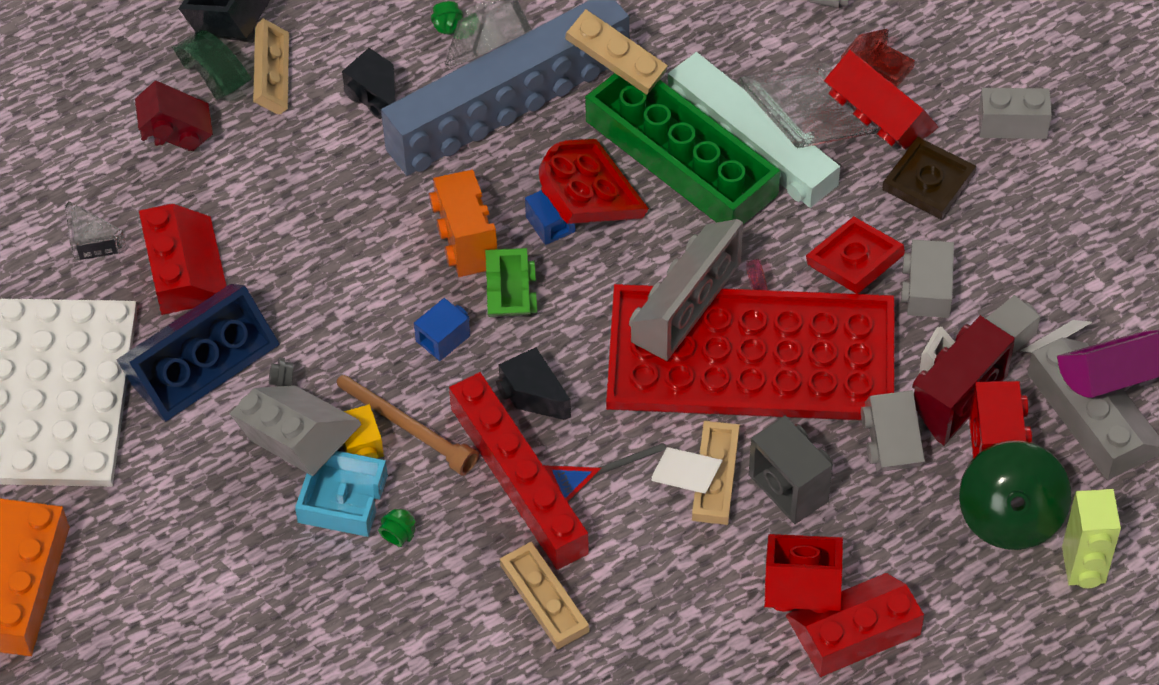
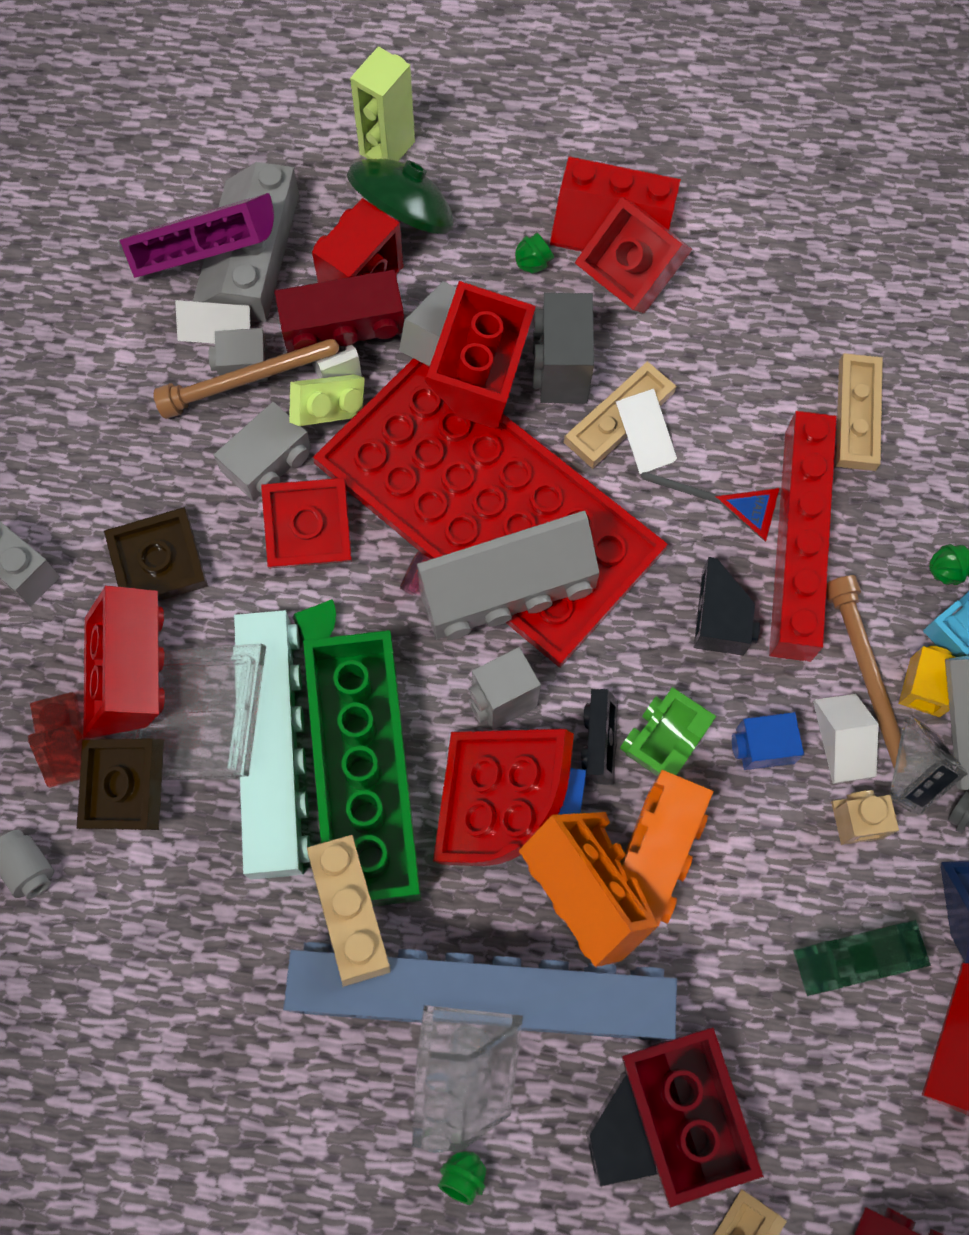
camera: 145 degrees left, 15 degrees up
none -> dark brown plate [76,738,164,830]
none -> medium nougat piece [153,339,339,419]
none -> yellowish green plate [289,374,365,426]
none -> green tile [292,599,336,641]
none -> red slope [425,281,536,429]
none -> light grey brick [468,647,541,730]
none -> green plate [515,233,555,273]
none -> orange wedge [519,812,658,967]
none -> black plate [581,689,618,785]
none -> dark red slope [621,1027,764,1208]
none -> clear green brick [793,920,931,996]
none -> white slope [813,694,879,784]
none -> tan brick [831,790,899,845]
none -> clear slope [890,717,968,814]

